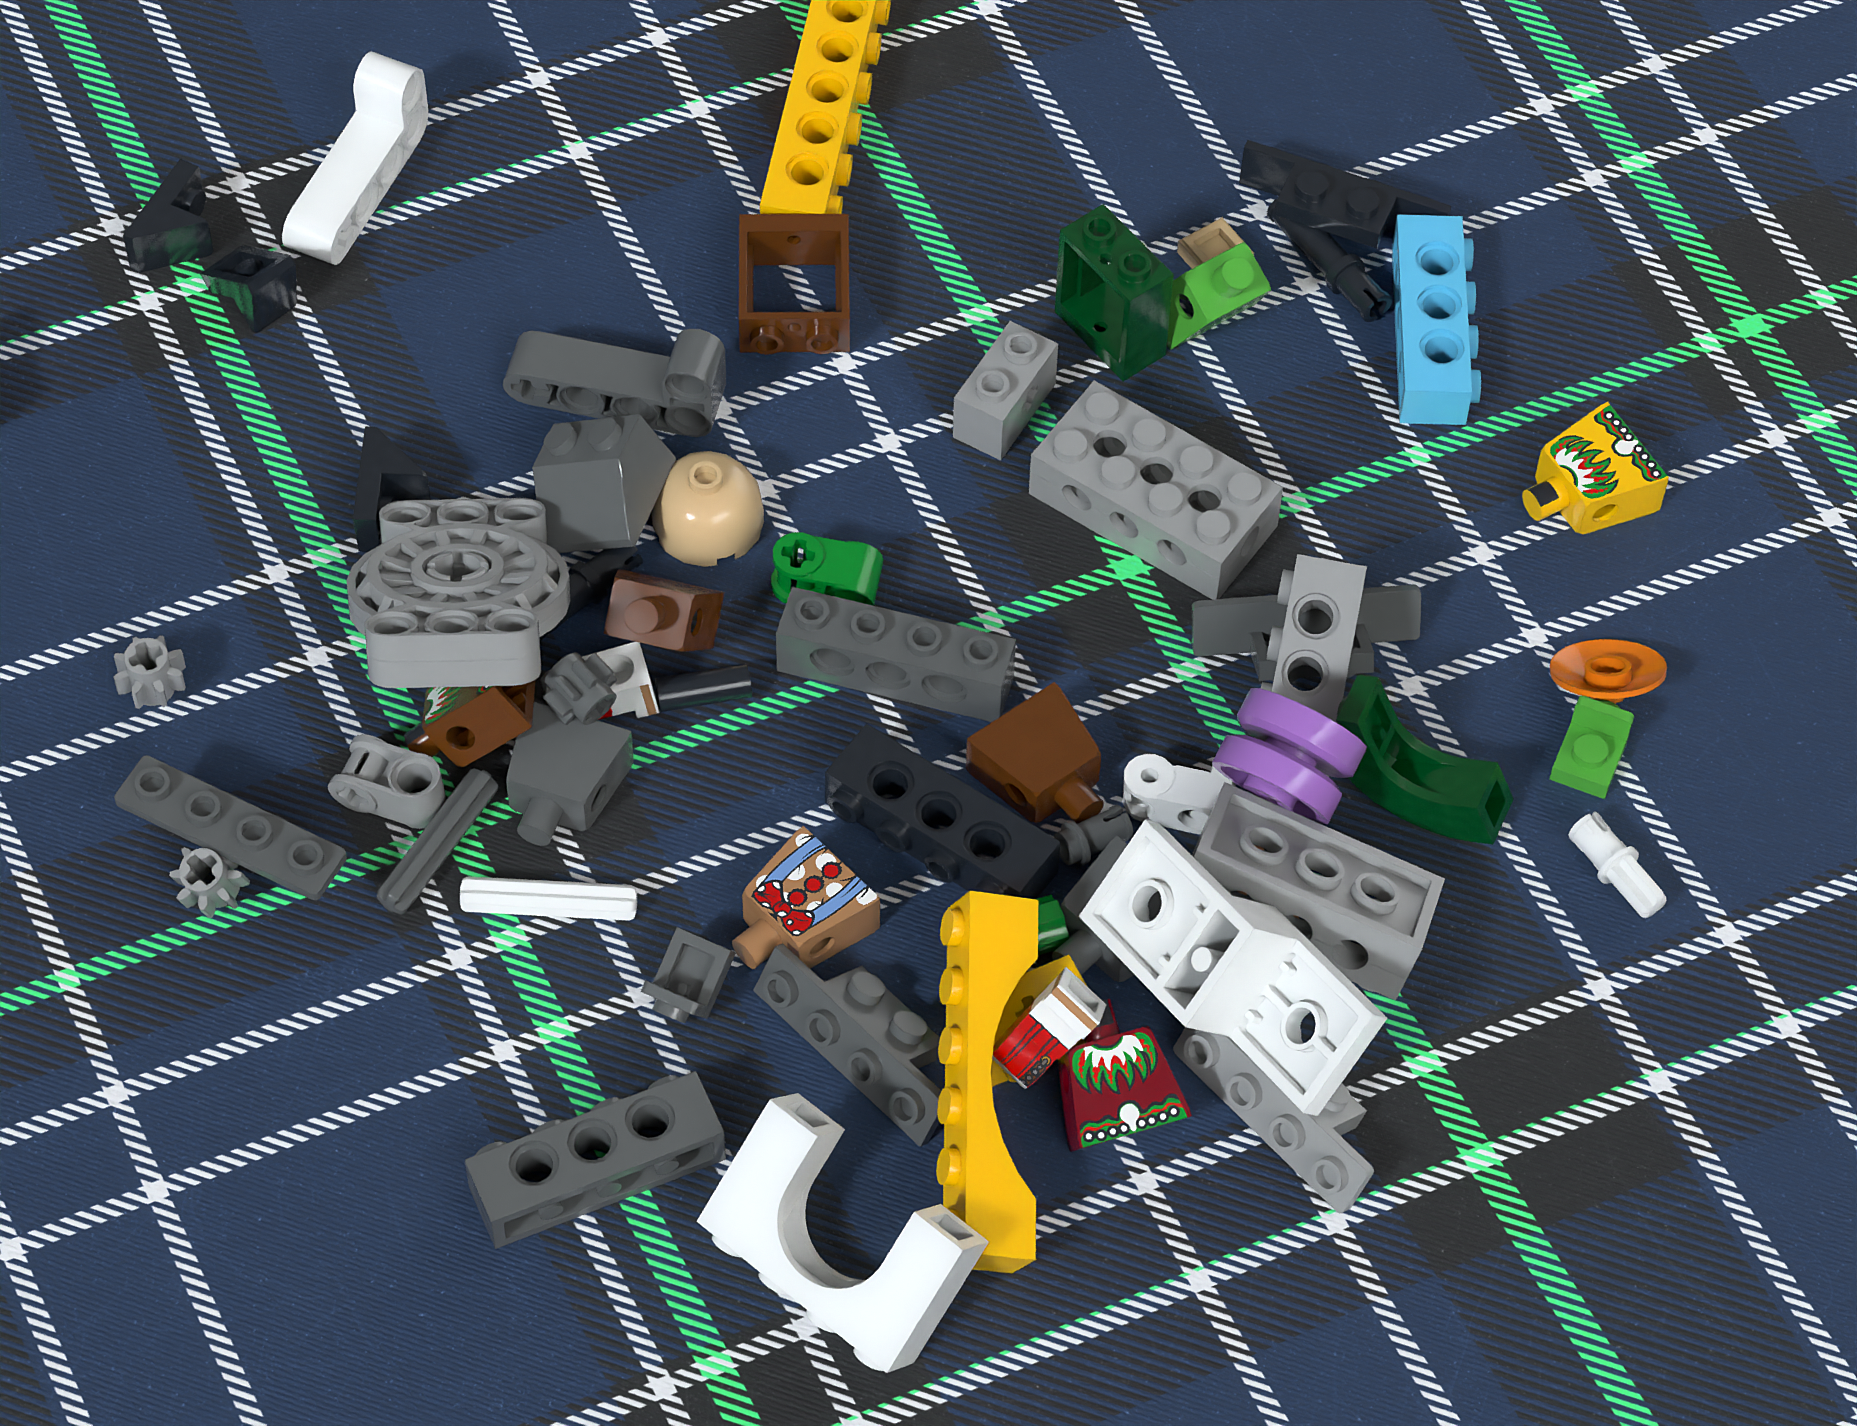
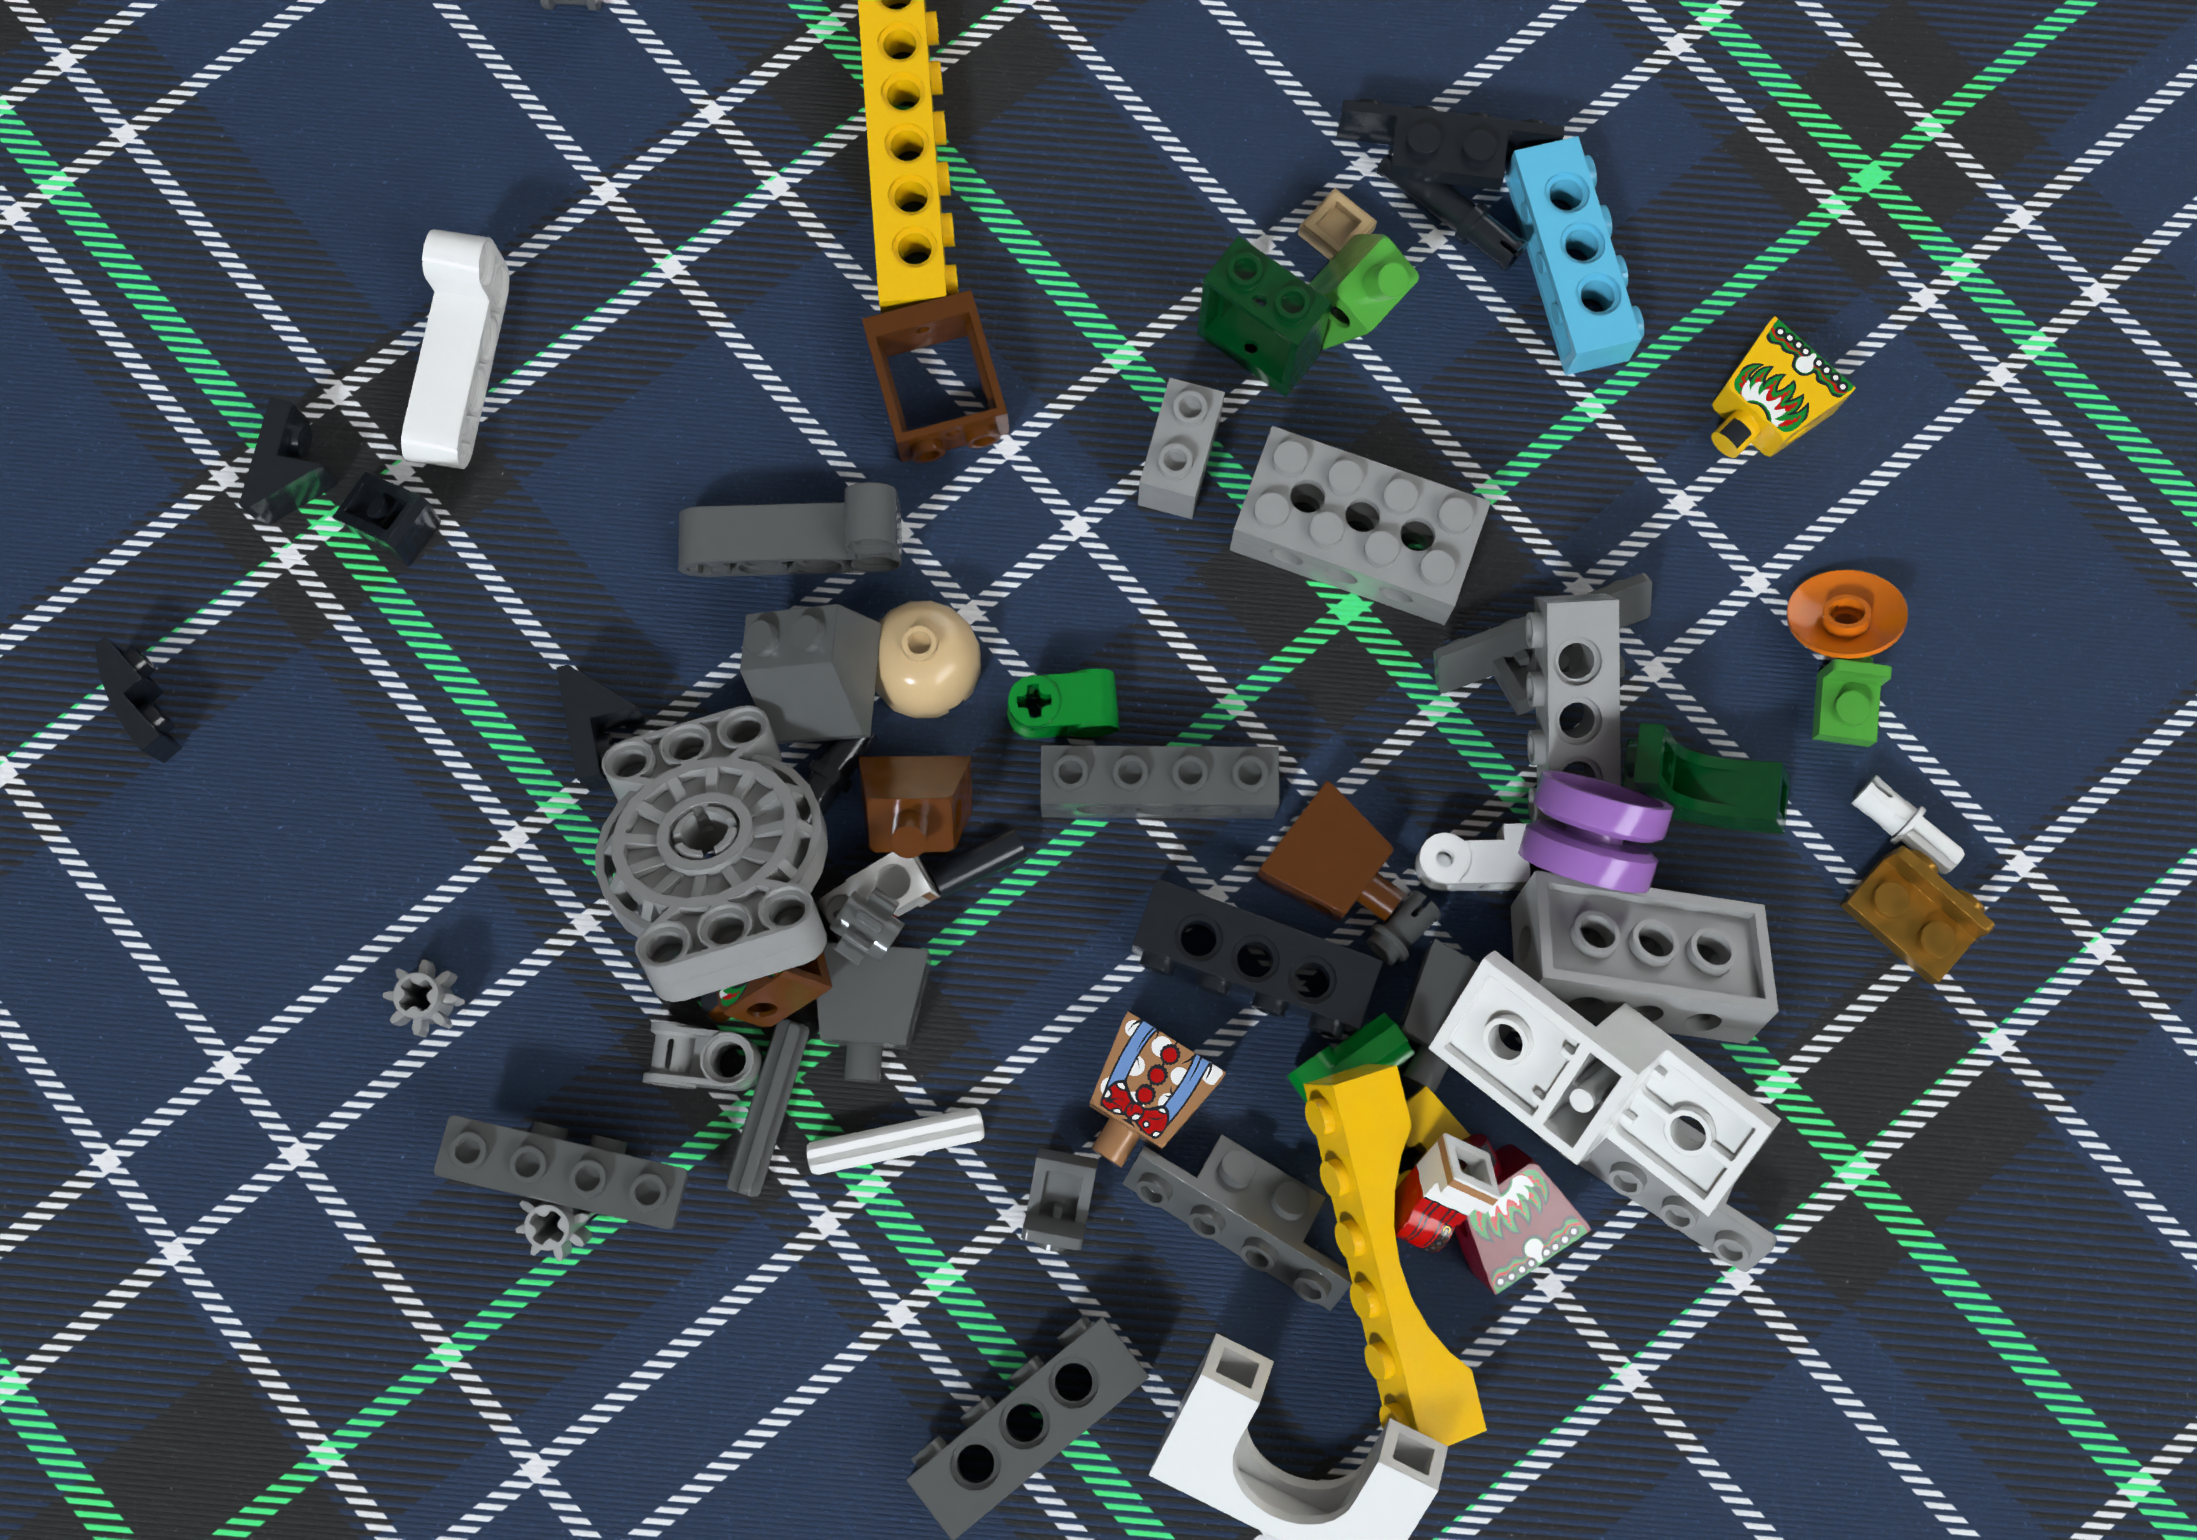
camera: 15 degrees left, 20 degrees up
none -> pearl gold bracket [1840,846,1995,985]

